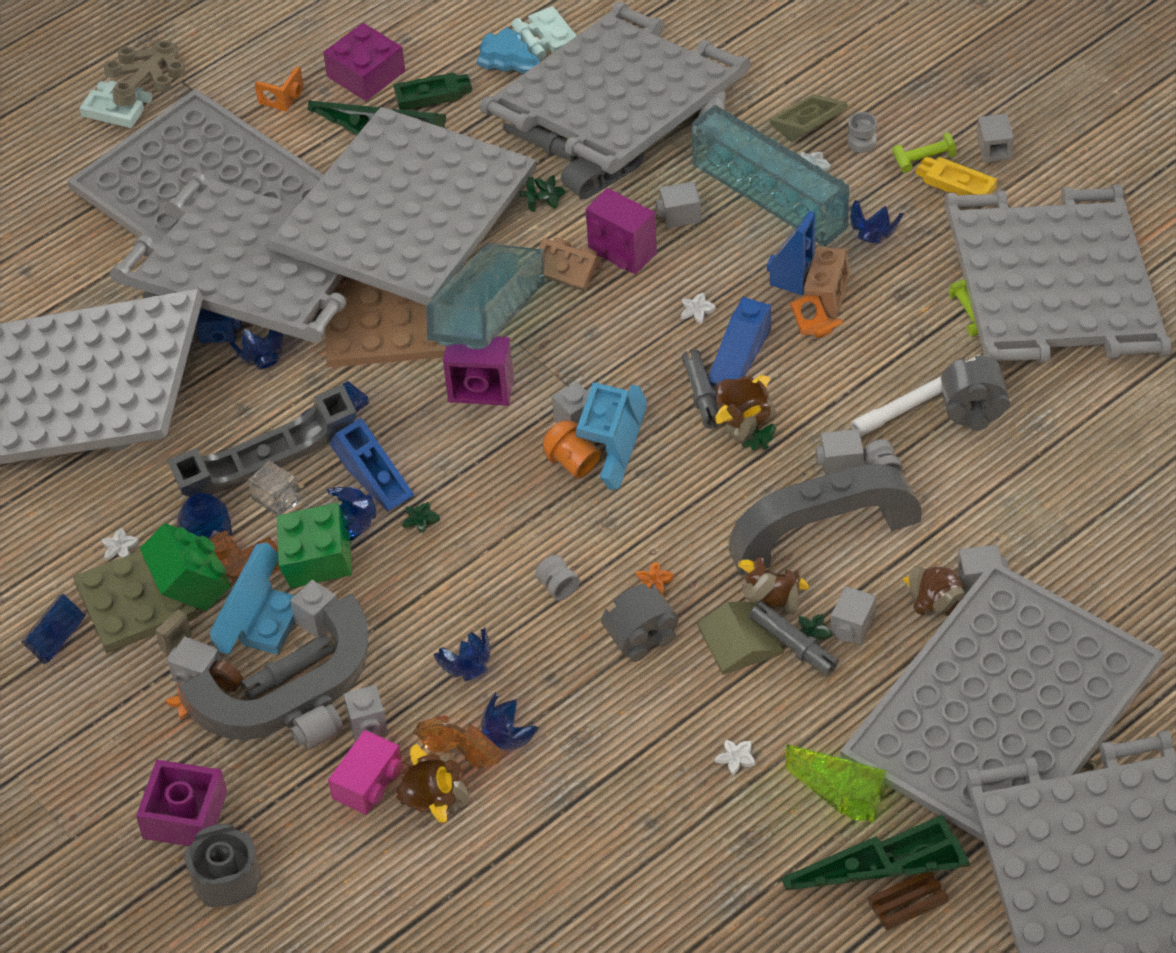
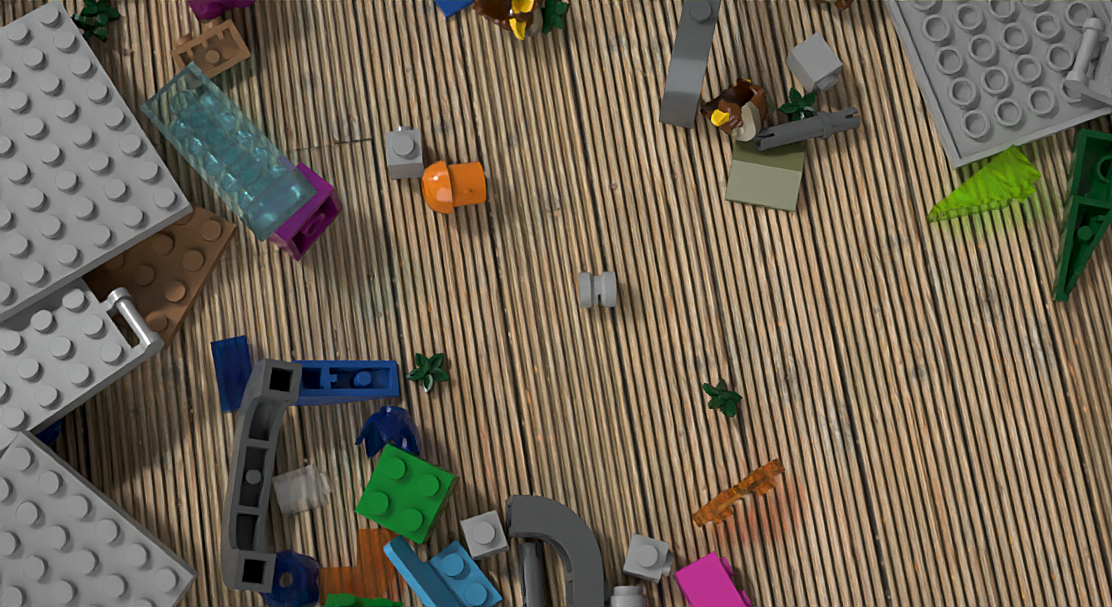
camera: 60 degrees left, 25 degrees up
clear blue piece [229,329,284,370] -> none
reddish brown hair [396,744,470,823] -> none
clear blue piece [433,627,491,682] -> none
clear blue piece [480,692,539,751] -> none
dark azure plate [576,382,647,490] -> none
dark grey brick [601,584,678,662] -> none
orange plant [635,561,674,596] -> none
dark grey pin [682,349,721,429] -> none
white plant [715,740,755,776] -> none
none -> dark green plant [702,379,743,418]

